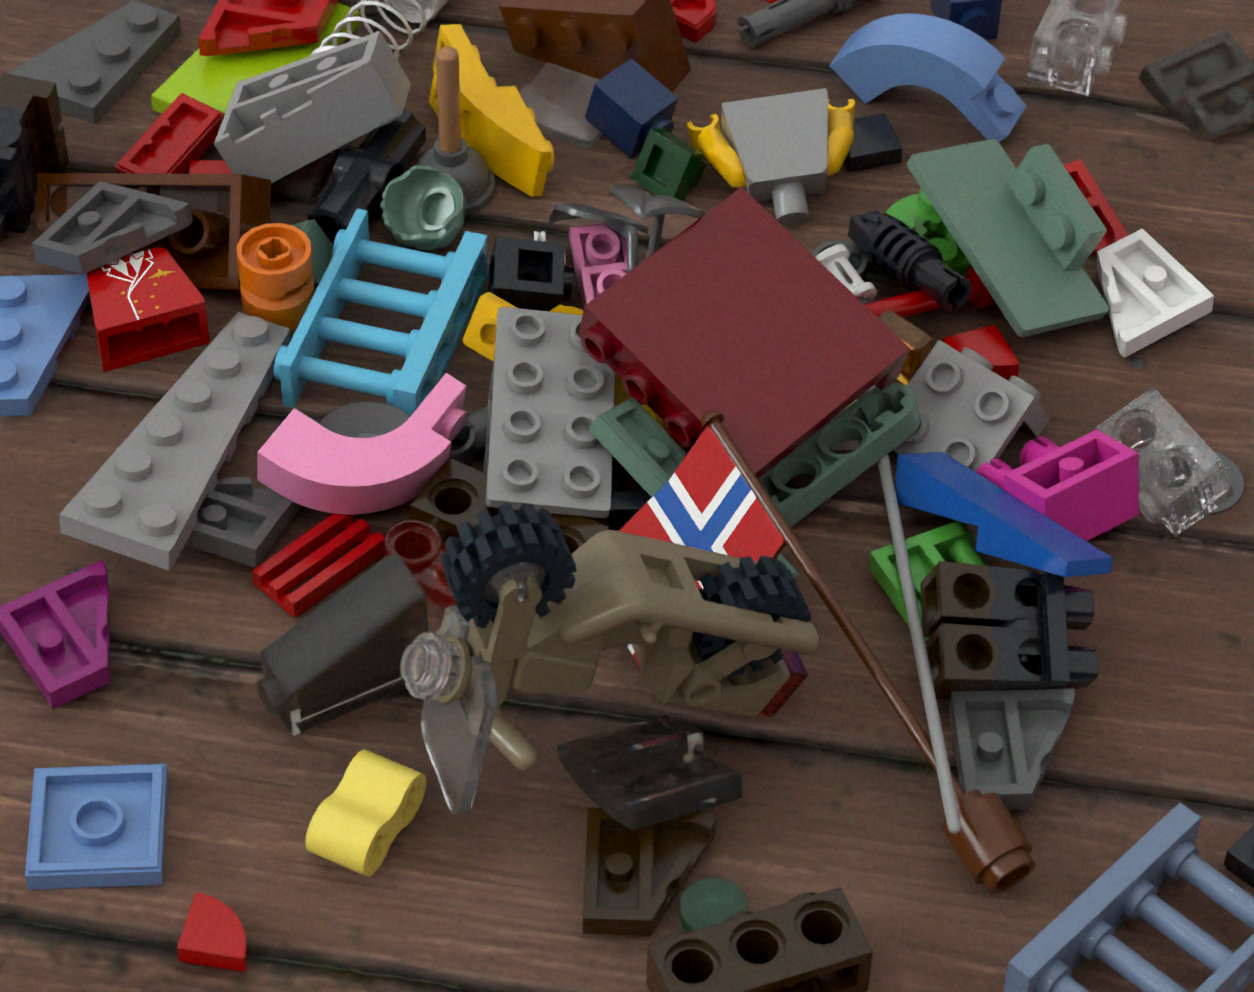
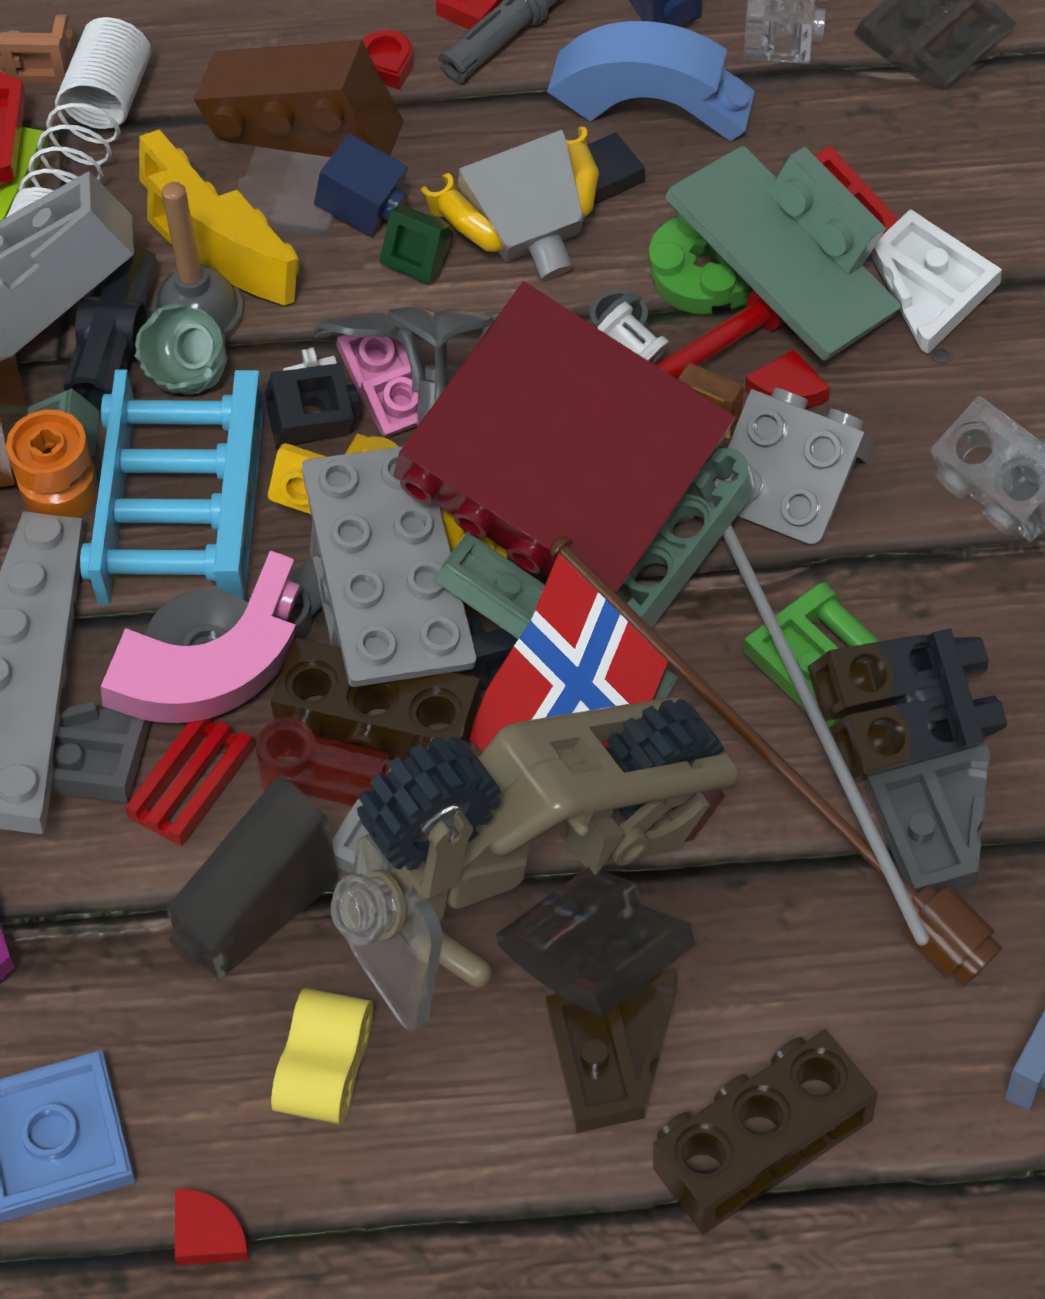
camera: 10 degrees left, 10 degrees up
clear green tile [679,877,748,932] -> none
black hinge [848,211,972,312] -> none
blue slope [895,452,1112,577] -> none
dark pink brick [976,429,1139,541] -> none

